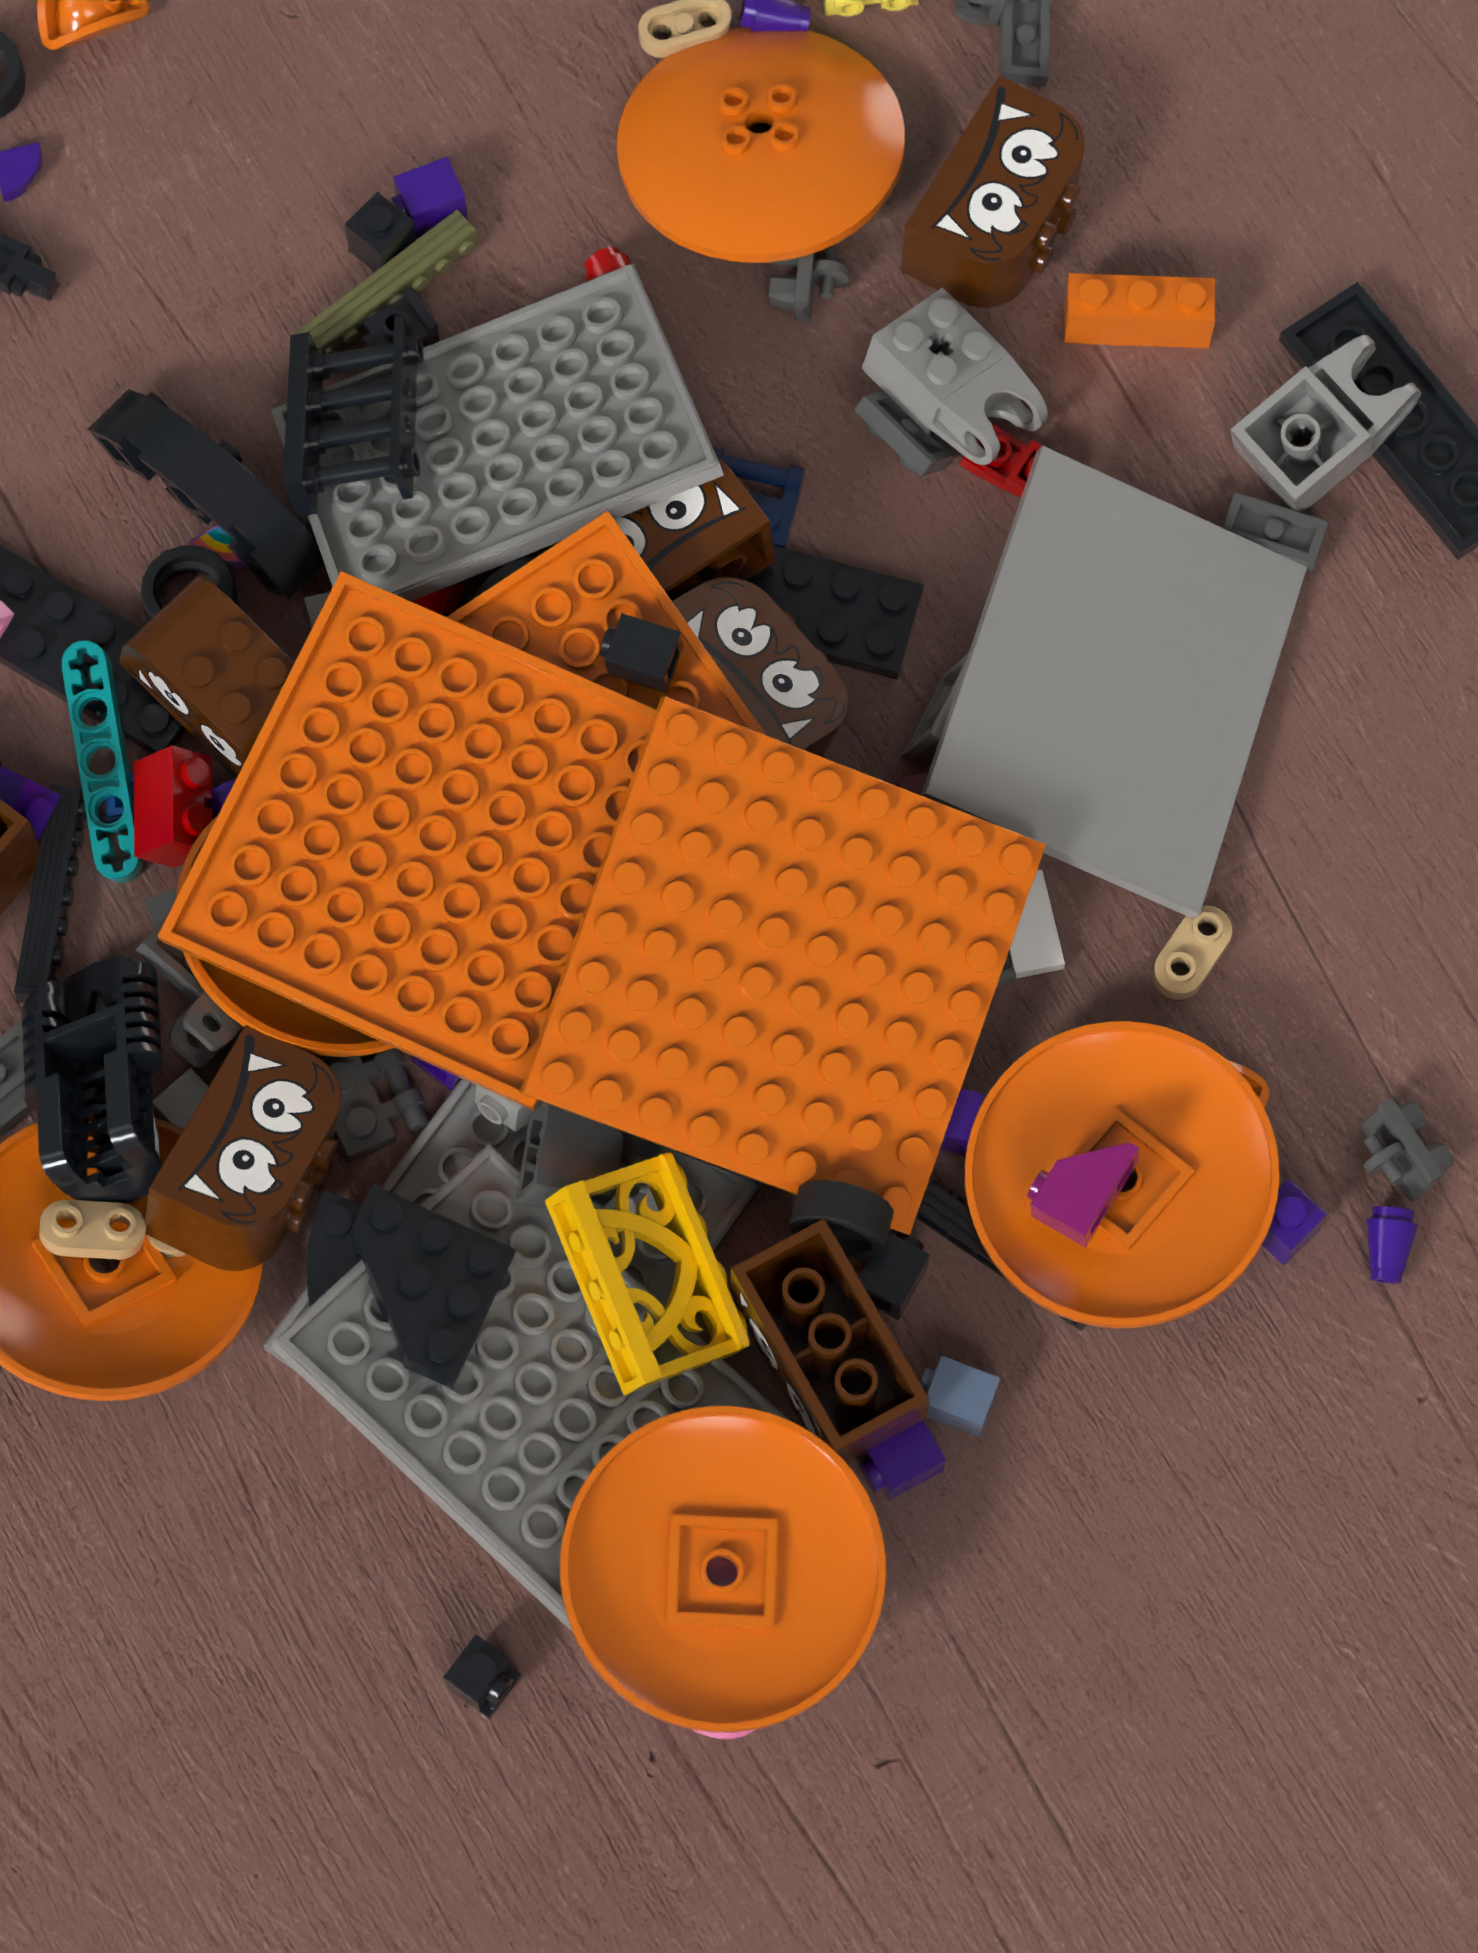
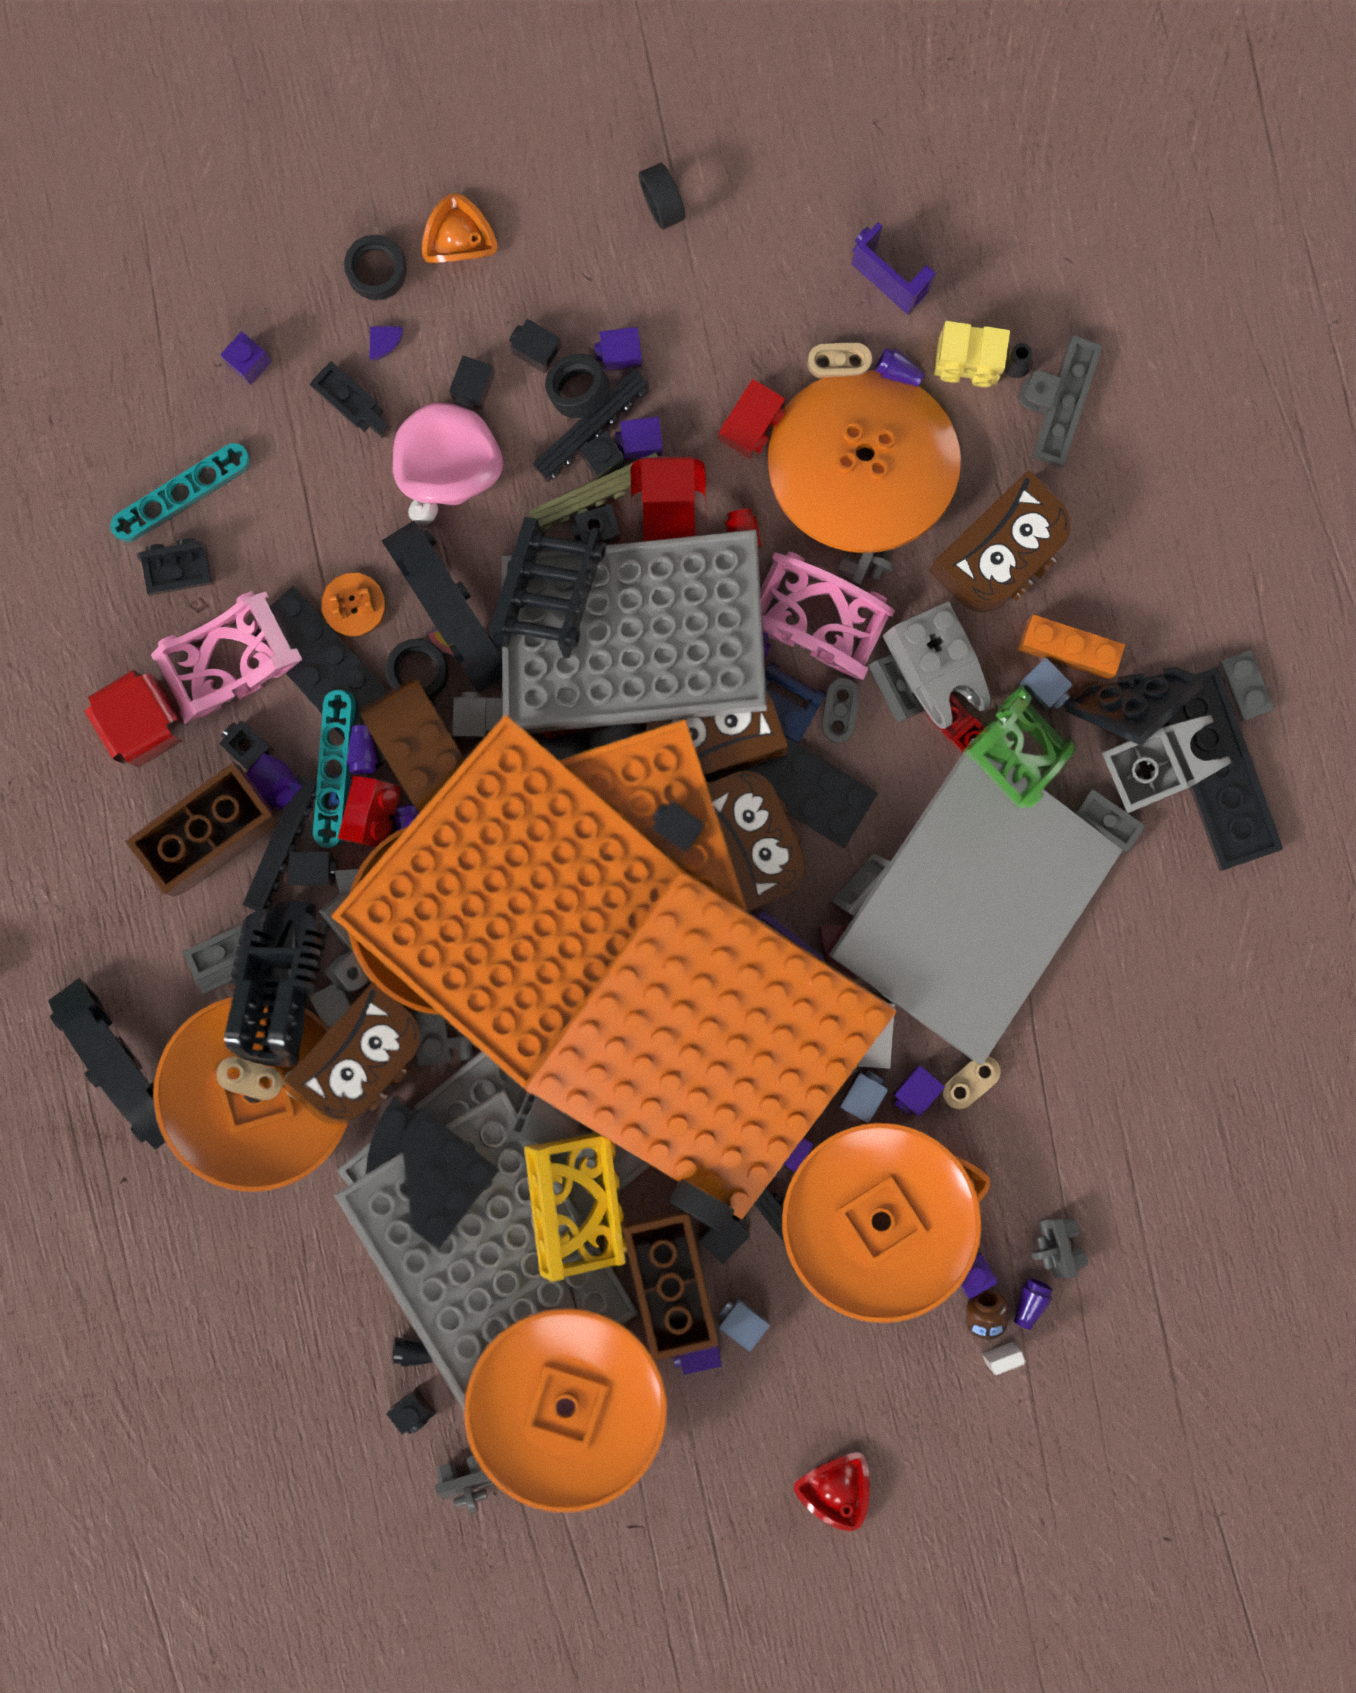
camera: 15 degrees right, 15 degrees up
magenta slope [1027,1142,1139,1248] -> none
none -> black brick [289,852,339,886]
none -> orange plate [321,573,386,636]
none -> dark purple cone [346,725,379,774]
none -> bright pink piece [392,402,504,505]
none -> black cone [392,1334,434,1367]
none -> white piece [408,500,438,526]
none -> dark grey hips [435,1456,494,1513]
none -> black brick [449,355,495,410]
none -> light grey brick [453,692,488,740]
none -> black brick [509,319,562,373]
none -> black piece [533,369,649,482]
none -> black tyre [545,353,610,418]
none -> dark purple brick [594,327,642,371]
none -> red piece [630,457,707,542]
none -> red piece [718,378,786,459]
none -> bright pink fence [760,552,895,680]
none -> red hat [794,1452,870,1531]
none -> dark grey plate [822,678,859,743]
none -> sand blue brick [838,1070,888,1123]
none -> dark purple brick [892,1065,945,1117]
none -> bright green fence [963,686,1076,808]
none -> reddish brown head [965,1290,1009,1340]
none -> white tile [982,1342,1025,1375]
none -> sand blue brick [1018,657,1073,711]
none -> black plate [1064,667,1204,746]
none -> dark grey plate [1219,650,1275,722]

